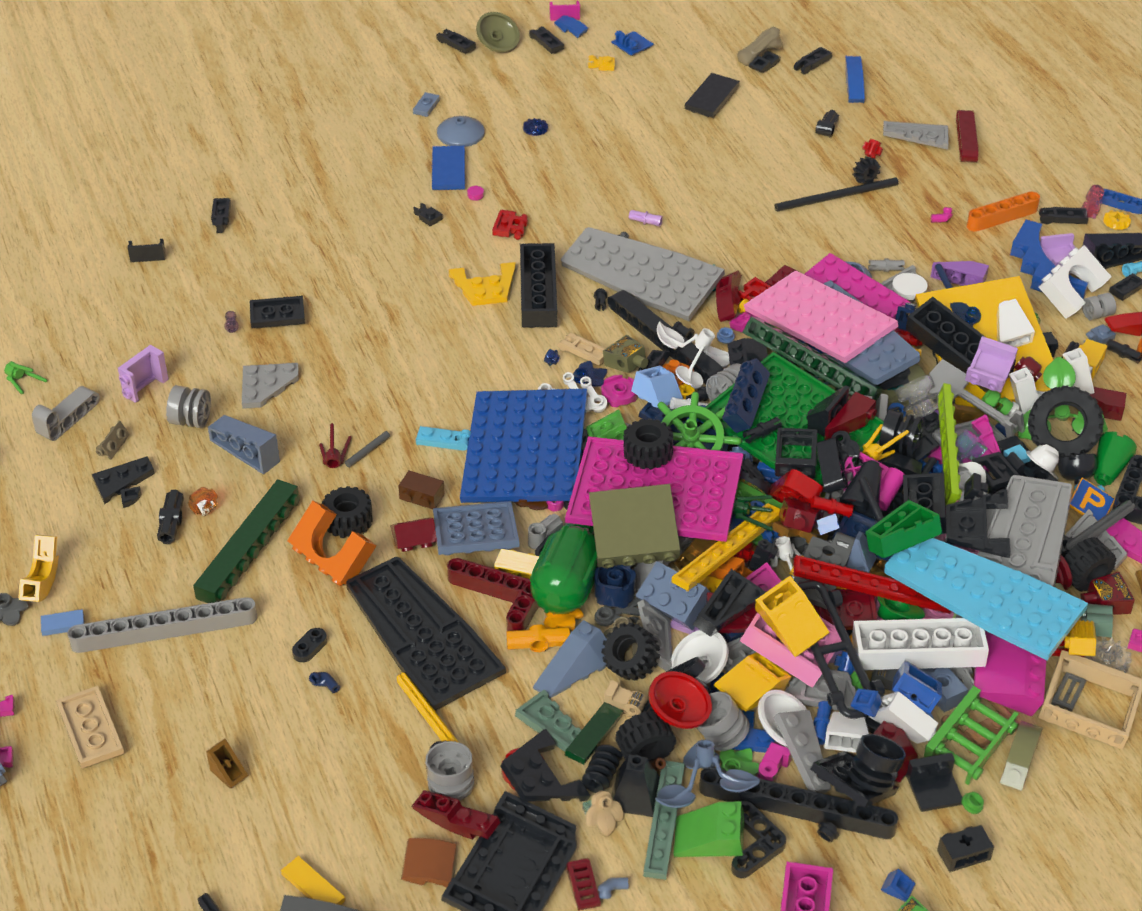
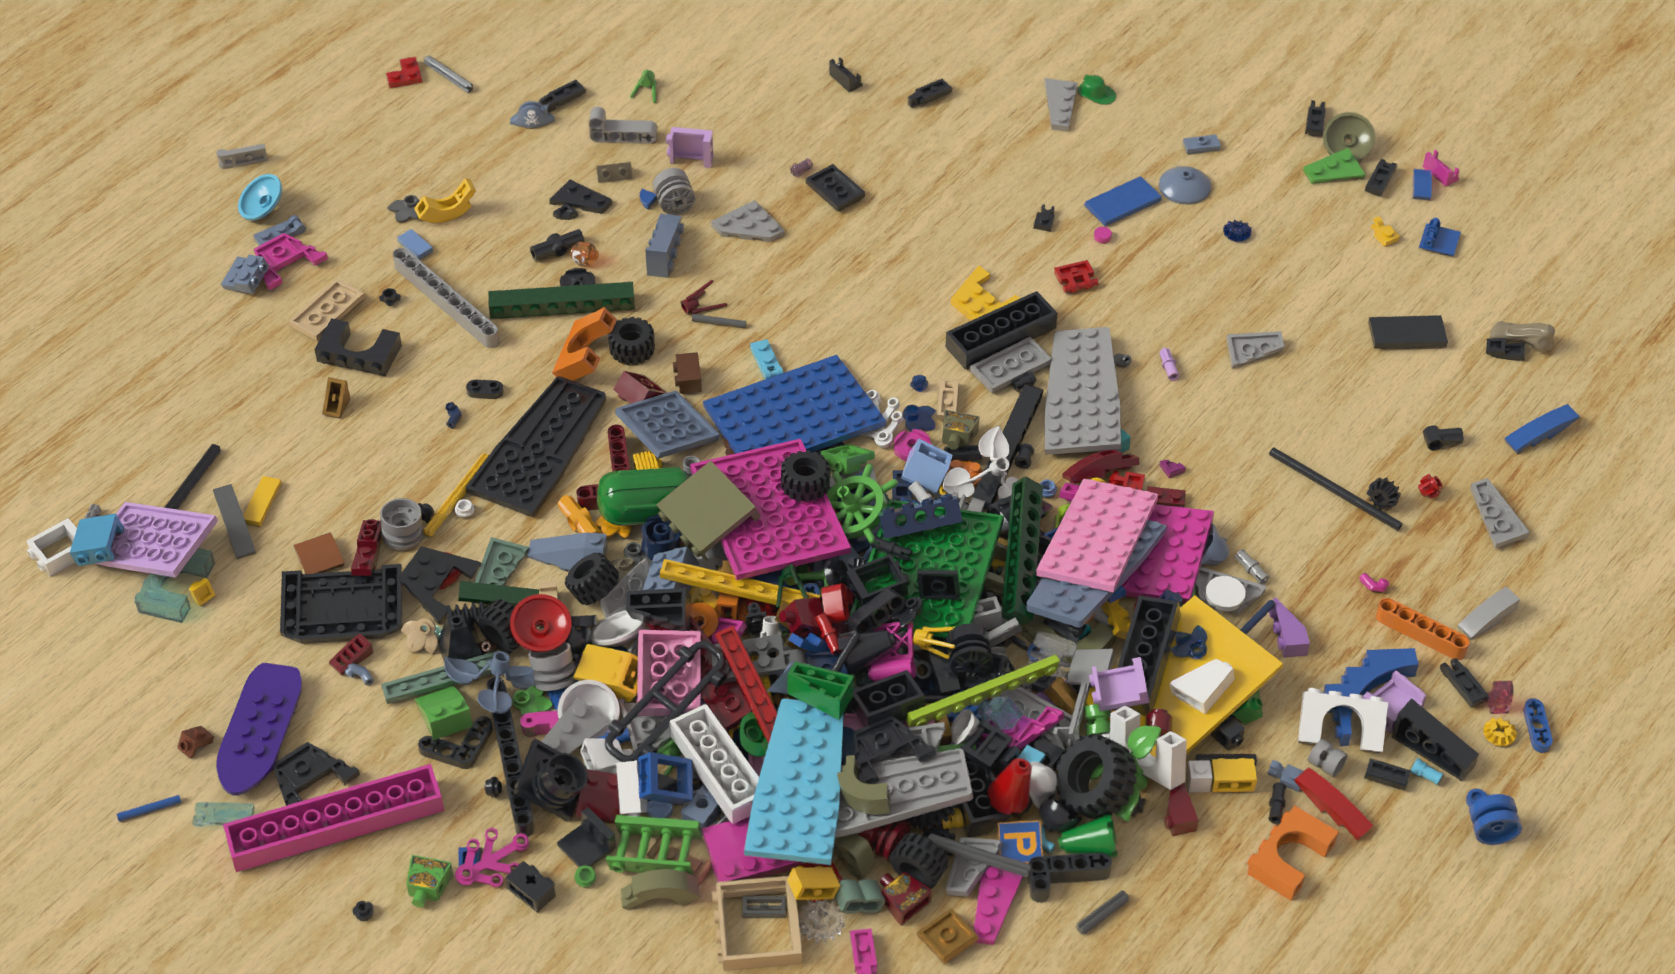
camera: 60 degrees right, 5 degrees up
yellow slope [755,576,830,658] -> none
black hinge [794,47,833,75] -> none
dark red slope [825,392,877,440] -> none
blue slope [851,689,882,717] -> none
dark red beam [956,110,979,162] -> none
black tile [964,473,988,500] -> none
none -> black arch [314,318,402,376]
none -> black plate [379,288,401,306]
none -> white plate [455,499,475,518]
none -> dark pink plant [455,828,529,888]
none -> black tile [560,268,596,286]
none -> blue tile [640,189,657,209]
none -> olive arch [837,755,891,815]
none -> light grey plate [970,337,1052,393]
none -> red cone [987,758,1032,815]
none -> light grey wing [1044,78,1078,132]
none -> green piece [1078,75,1116,105]
none -> magenta tile [1159,460,1186,478]
none -> light grey wing [1226,331,1284,369]
none -> bright green wing [1303,148,1365,184]
none -> light grey slope [1458,586,1520,640]

